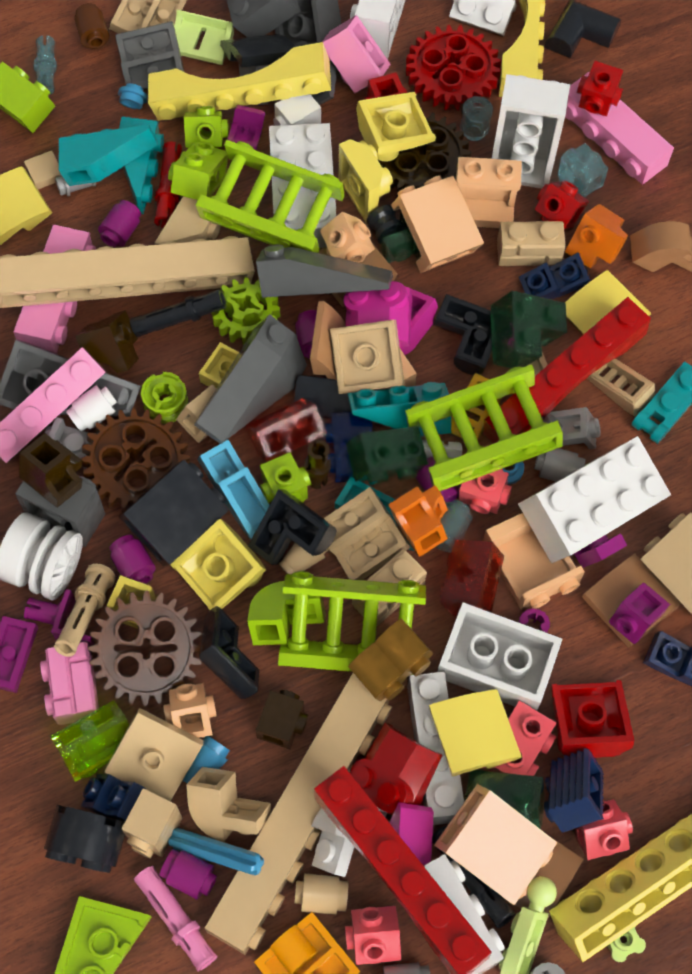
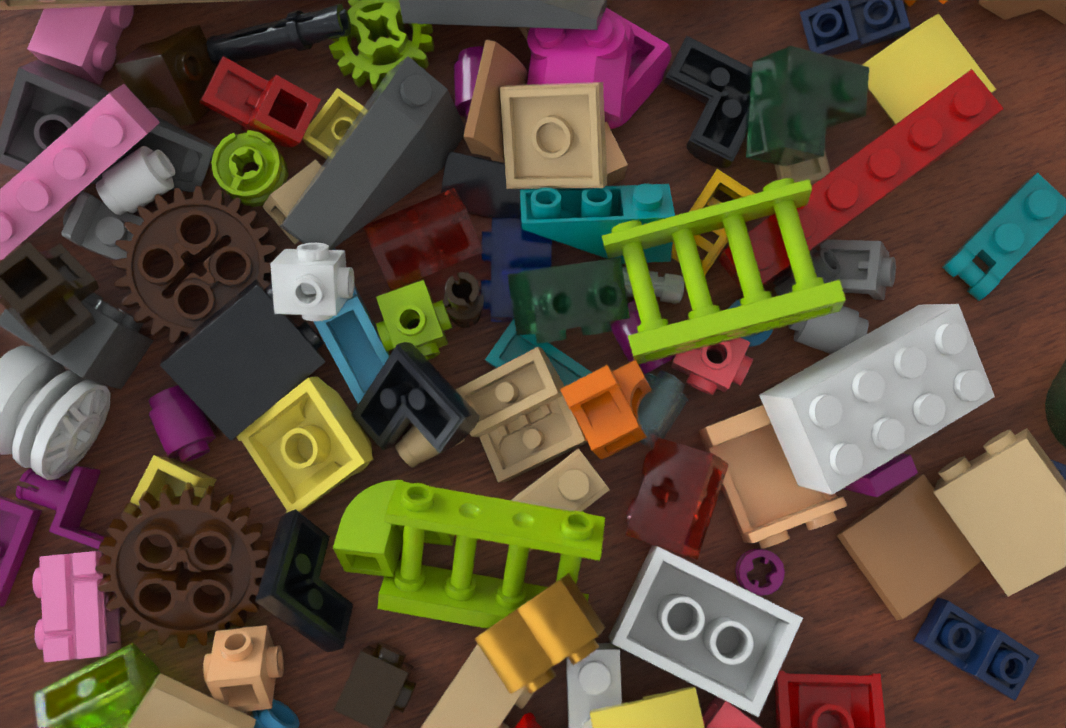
camera: 10 degrees right, 15 degrees up
tan pin [54,564,116,657] -> none
tan slope [587,359,655,417] -> none
magenta bracket [609,582,671,644] -> none
none -> red brick [199,56,321,148]
none -> white brick [270,243,354,321]

